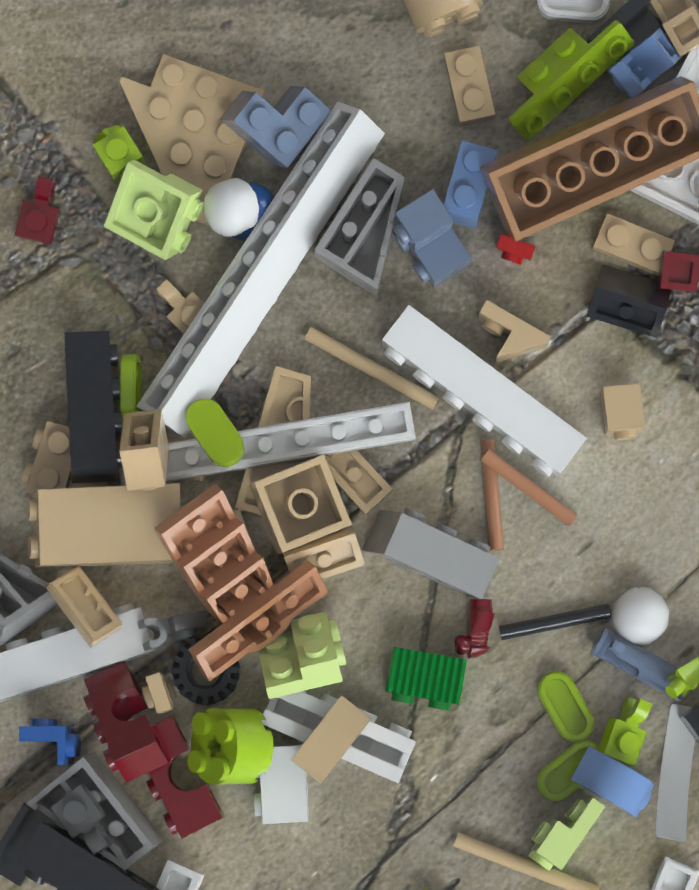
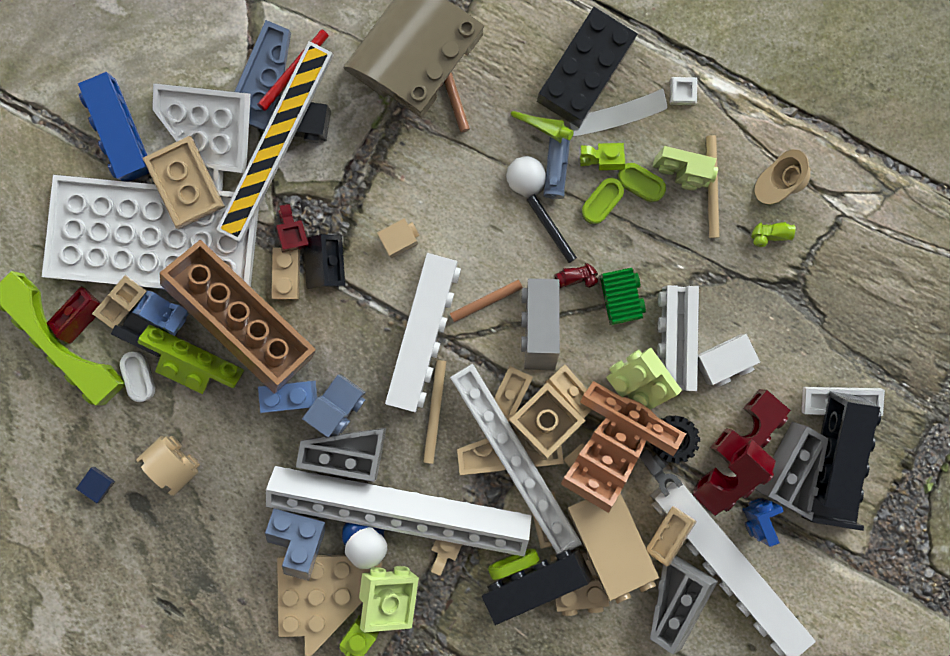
camera: 115 degrees left, 5 degrees up
dark grey plate [51,784,114,855] -> none
tan brick [119,409,169,491] -> none
tan plate [142,672,177,714] -> none
lime tile [186,399,245,467] -> none
lime brick [187,708,273,785] -> none
tan slope [291,695,371,784] -> none
tan plate [444,46,495,126] -> none
tan slope [478,300,551,362] -> none
nougat bar [480,448,577,526] -> none
red plate [496,234,536,265] -> none
medium blue brick [571,746,654,818] -> none

